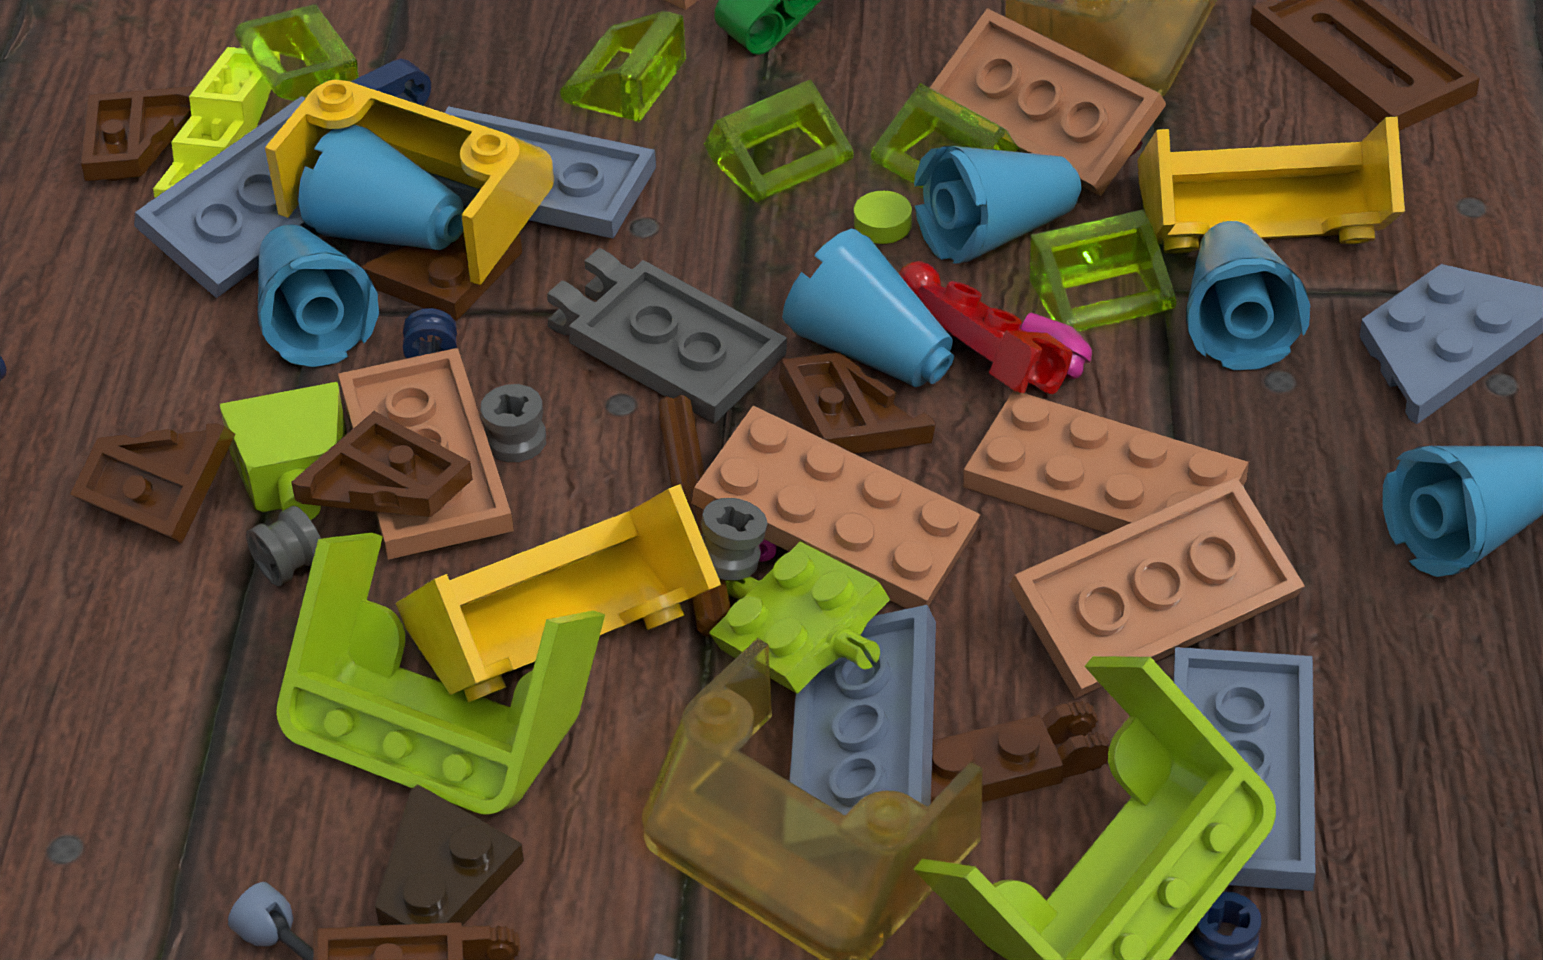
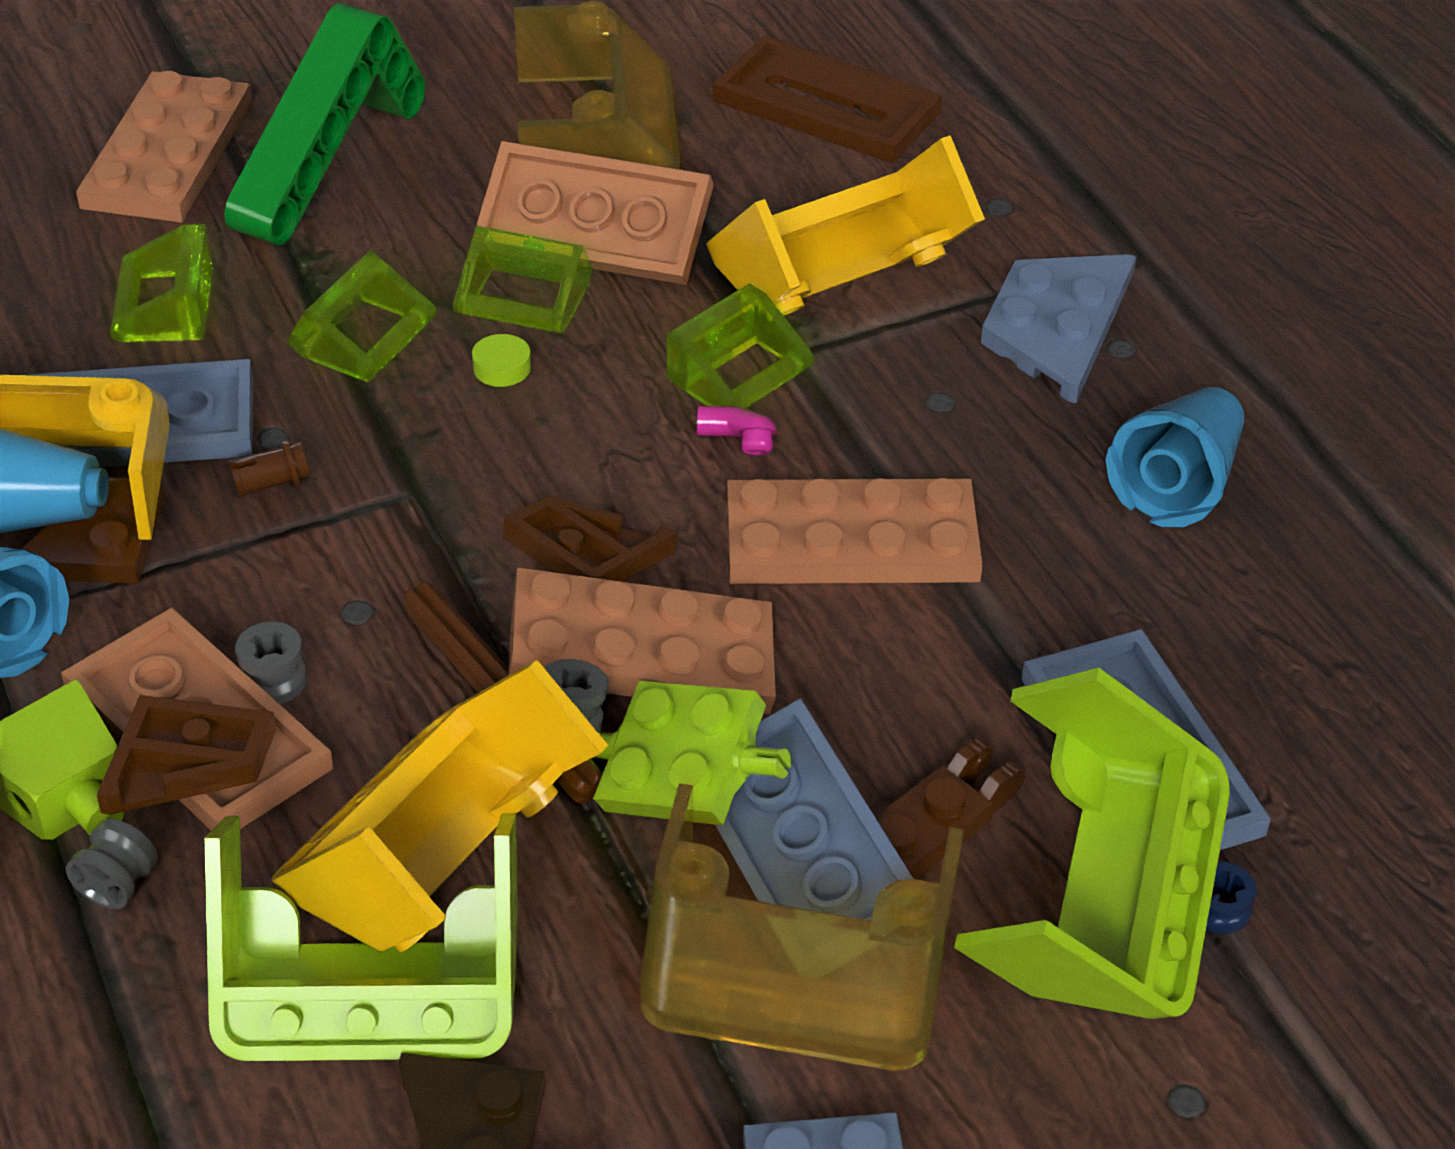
camera: 30 degrees left, 0 degrees up
dark blue bush [402,308,457,359] -> none
dark grey tile [547,248,787,424] -> none
dark azure cone [782,228,954,387] -> none
red plate [898,261,1073,394] -> none
dark azure cone [914,146,1081,263] -> none
nougat plate [1009,476,1305,699] -> none
dark azure cone [1186,221,1310,370] -> none
none -> reddish brown pin [229,439,310,497]

